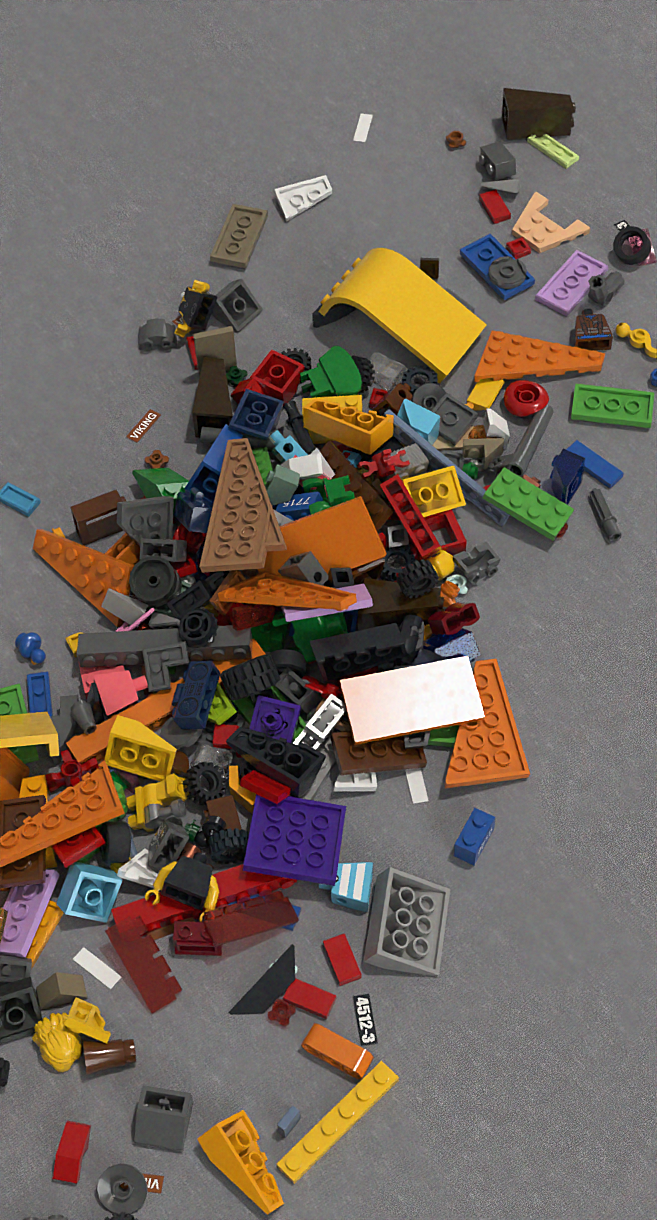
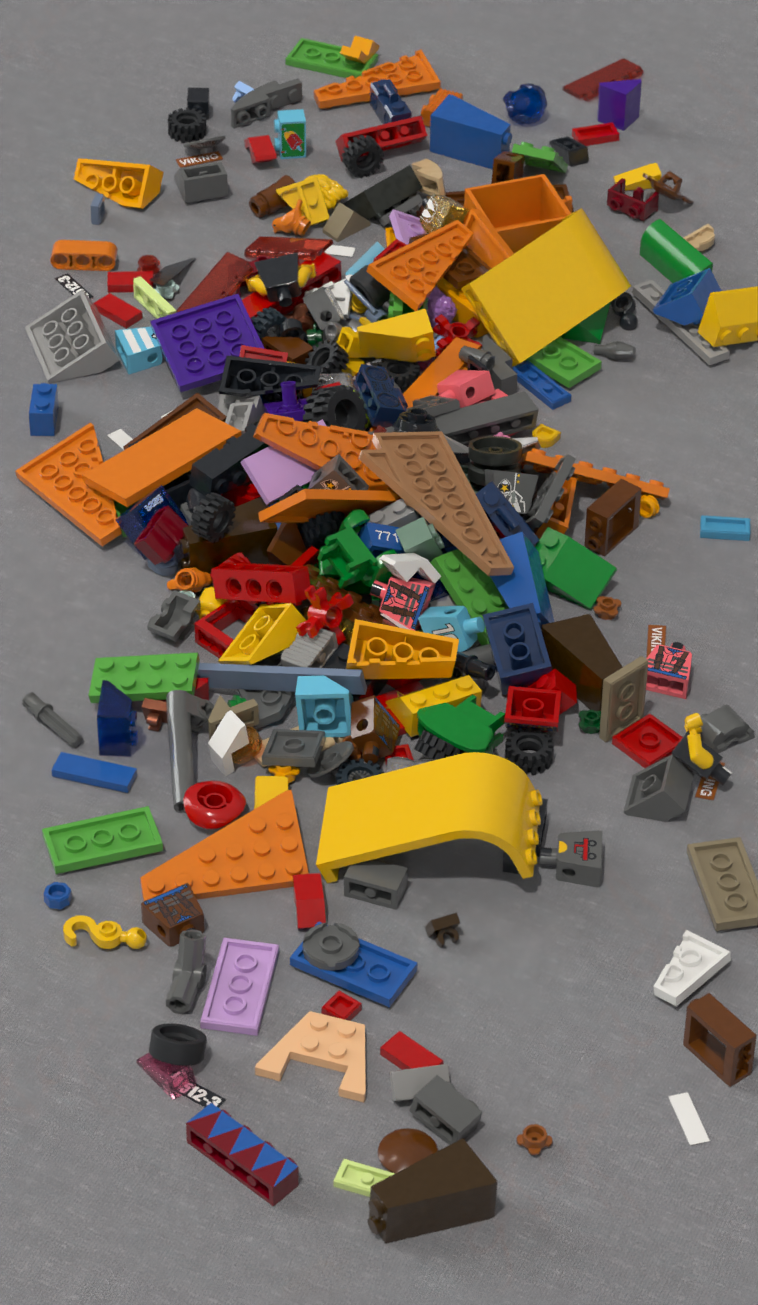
camera: 150 degrees right, 15 degrees down
blue animal [15,632,46,665] -> none
yellow plate [276,1061,399,1184] -> none
none -> yellowish green tile [133,276,176,319]
none -> dark red brick [186,1103,299,1207]
none -> orange animal [272,199,311,236]
none -> brick [274,109,306,159]
none -> red slope [292,873,326,929]
none -> reddish brown dish [378,1128,438,1173]
none -> dark grey torso [540,831,603,888]
none -> coral torso [646,642,692,699]
none -> reddish brown window [683,993,757,1087]

